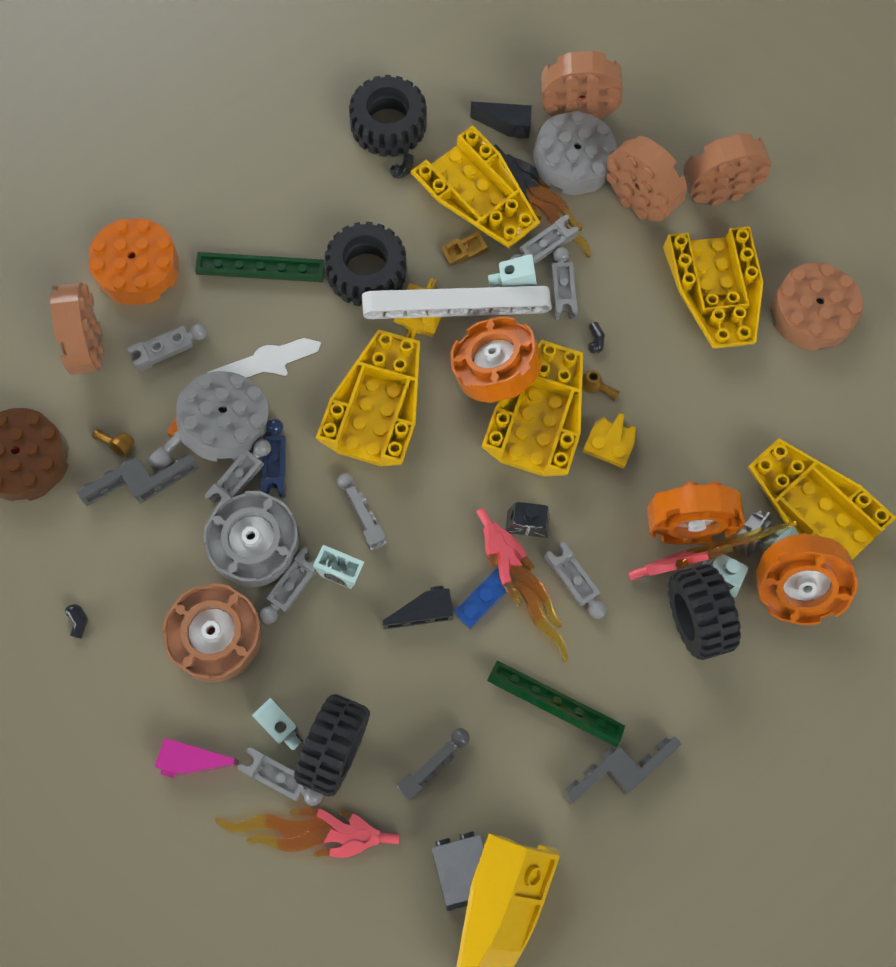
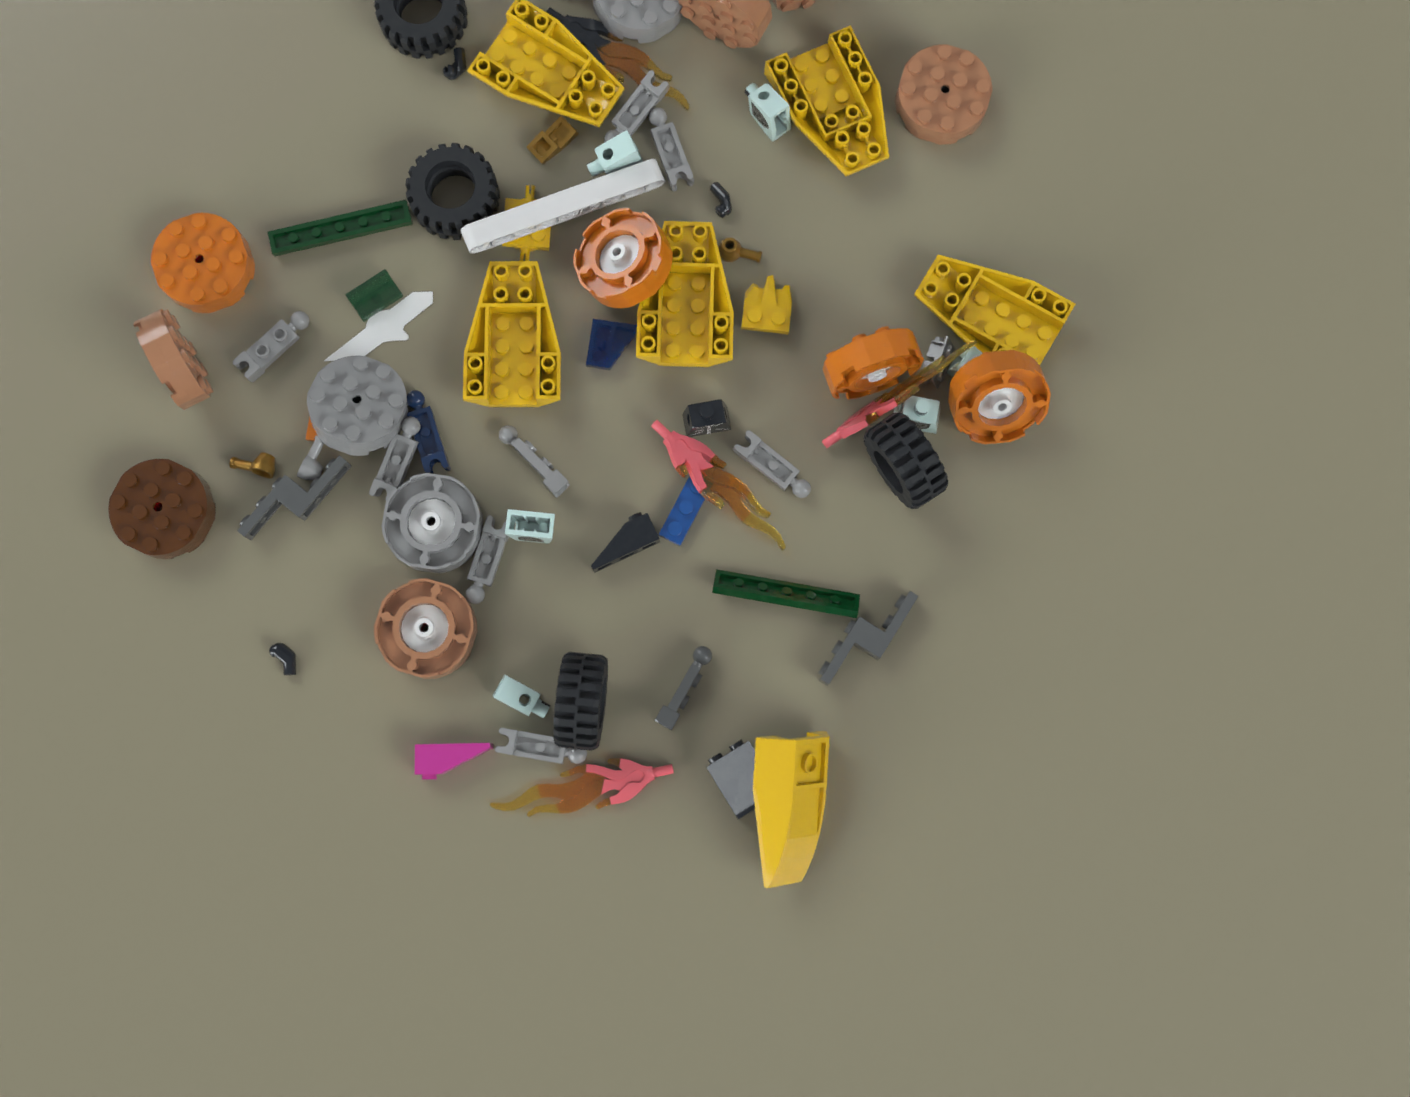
camera: 15 degrees left, 10 degrees up
none -> clear green panel [346,269,403,322]
none -> clear blue wing [586,319,637,370]
none -> light aqua torso [745,83,791,142]

